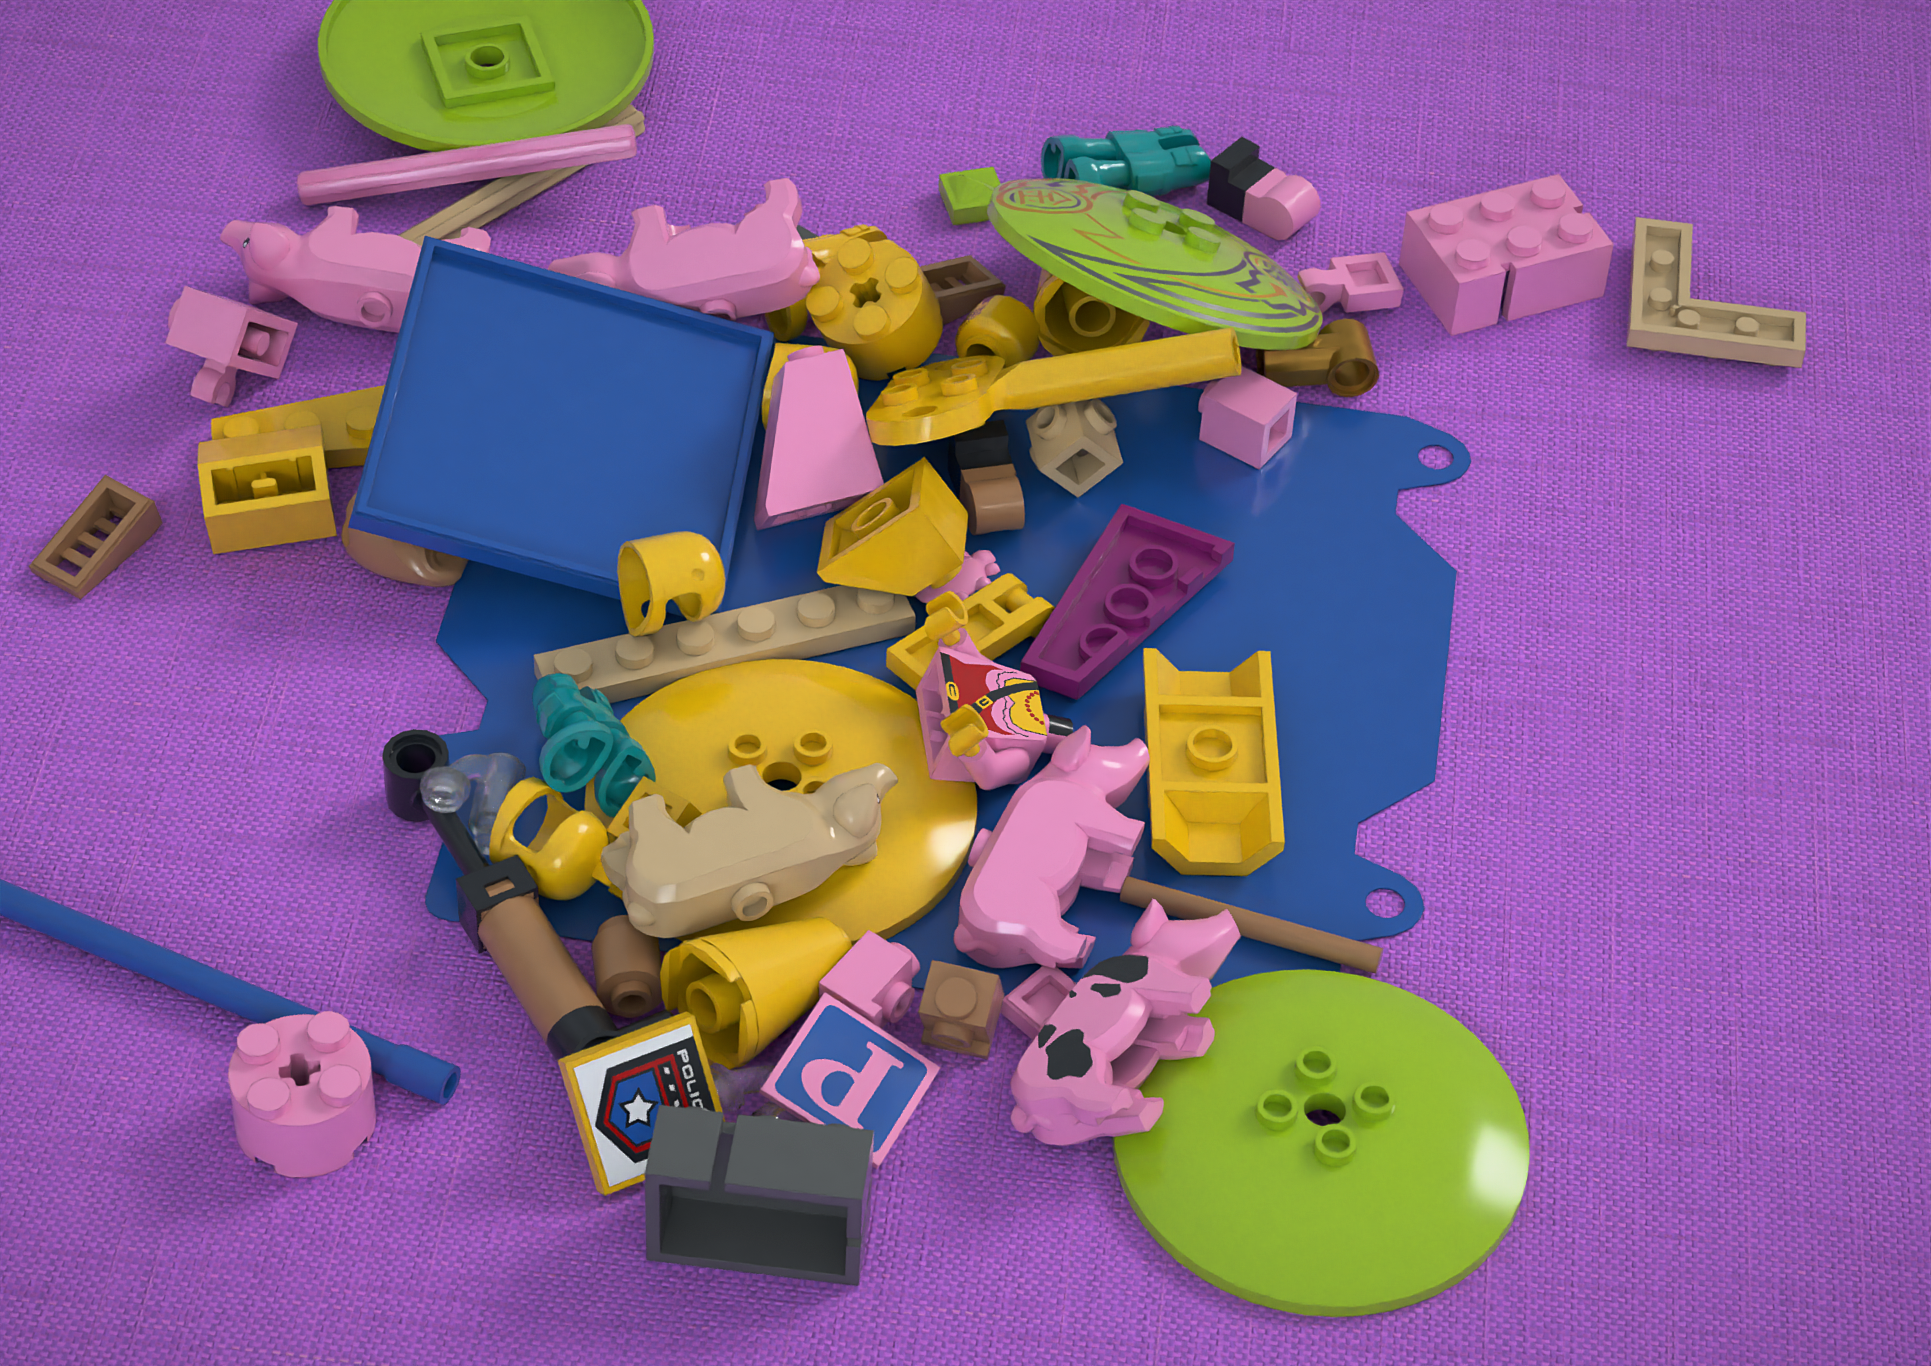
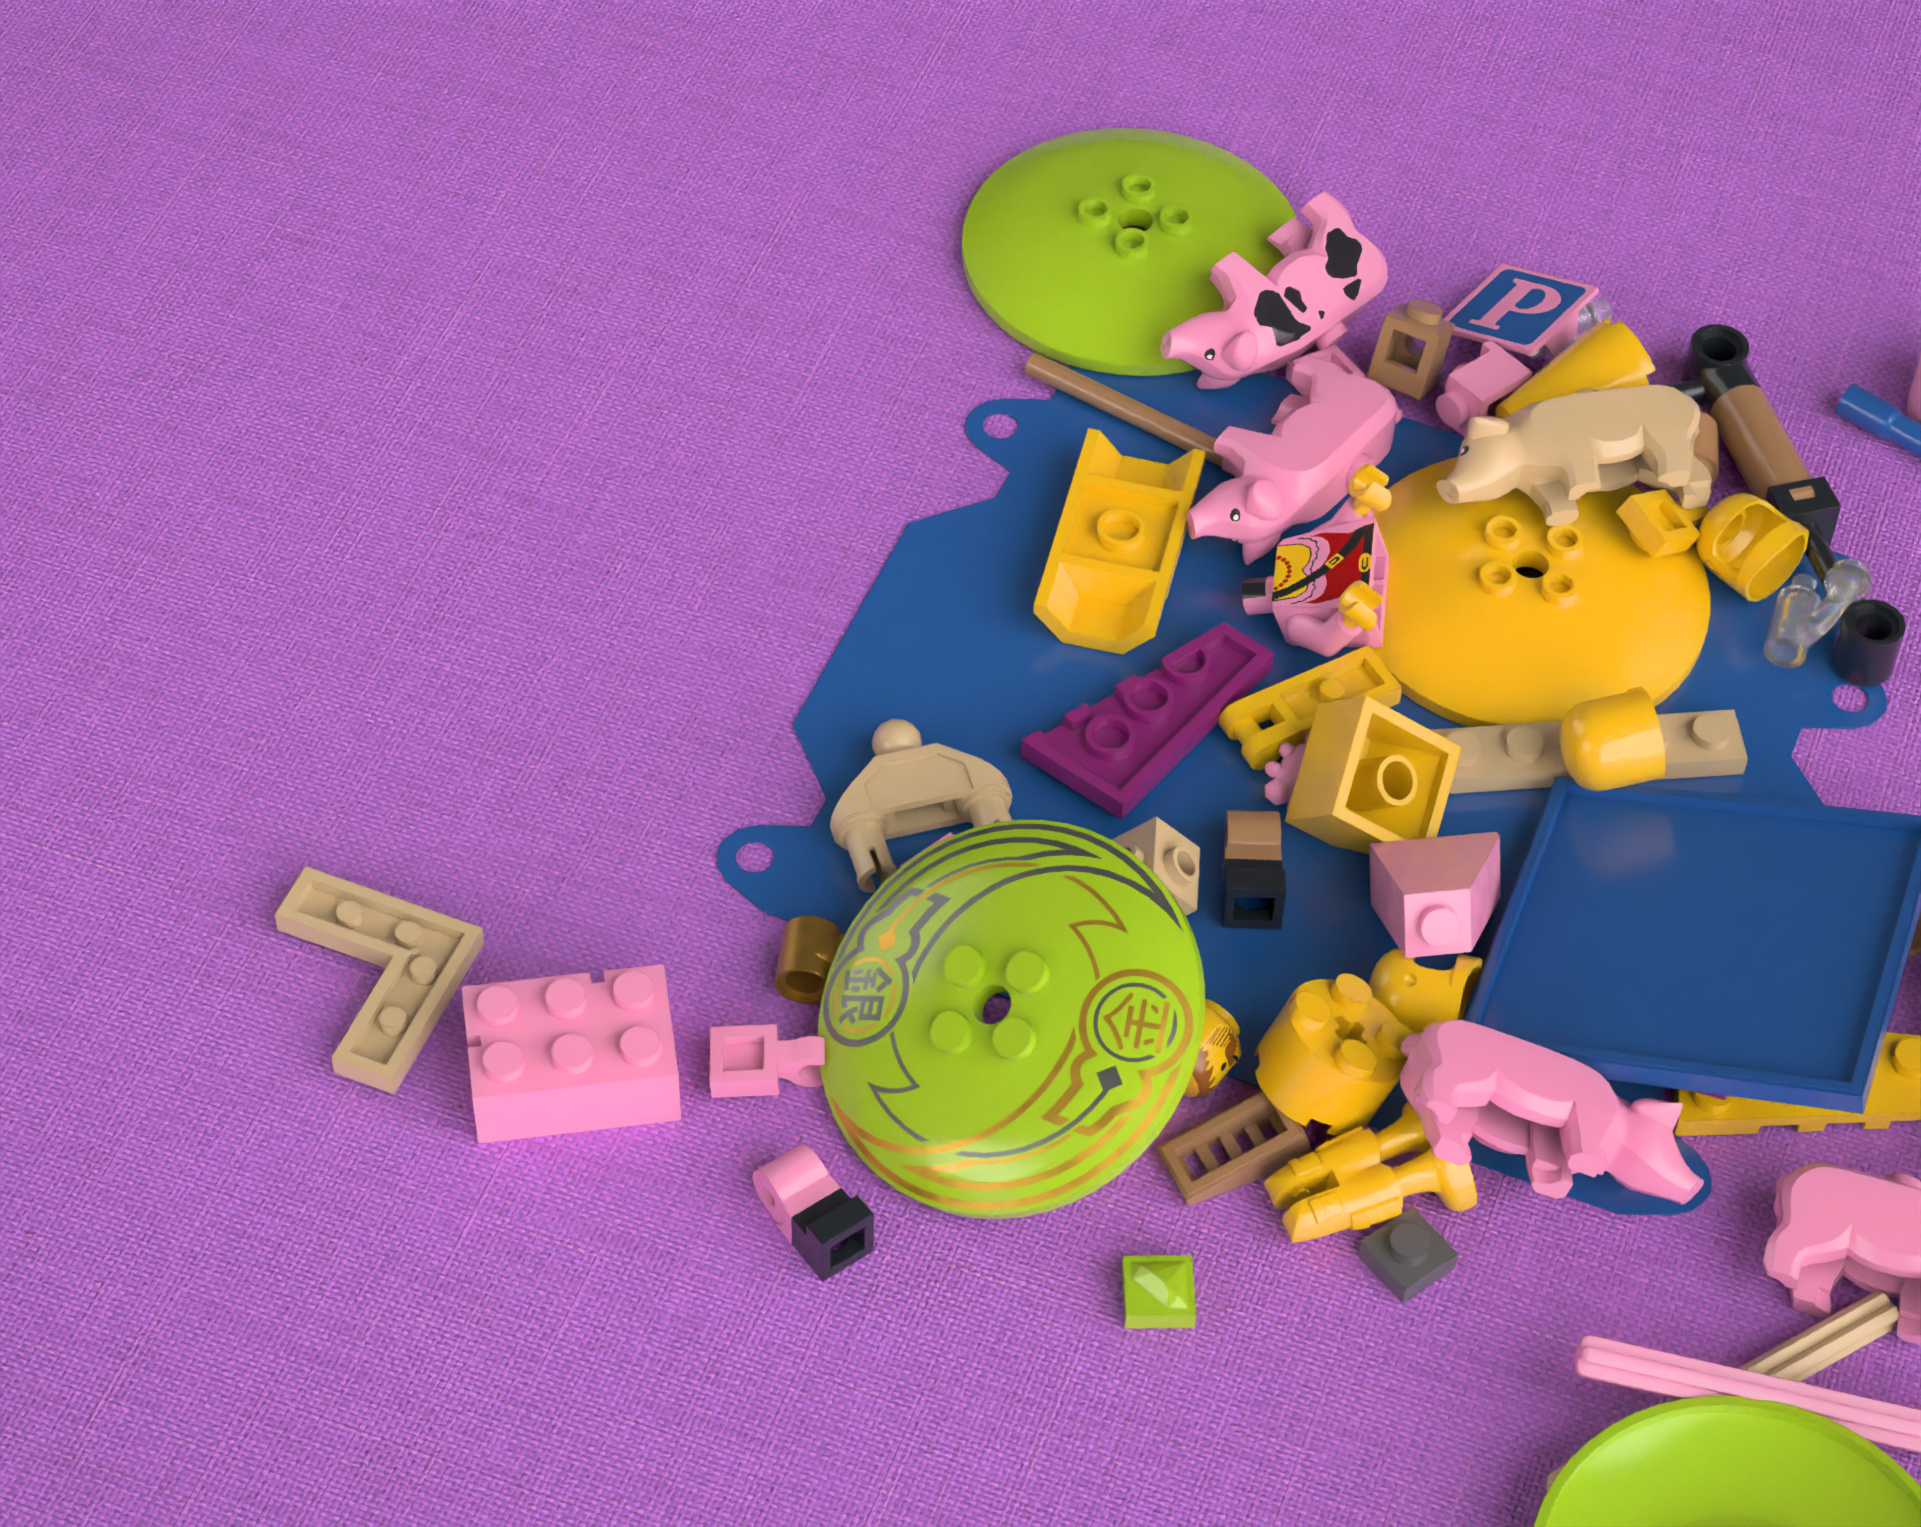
camera: 165 degrees left, 5 degrees up
teal piece [532,673,656,818] -> none
tile [558,1012,726,1196] -> none
dark grey piece [645,1105,874,1286] -> none
yellow piece [866,327,1241,446] -> none
teal piece [1041,125,1211,197] -> none
none -> tan connector [830,719,1013,893]

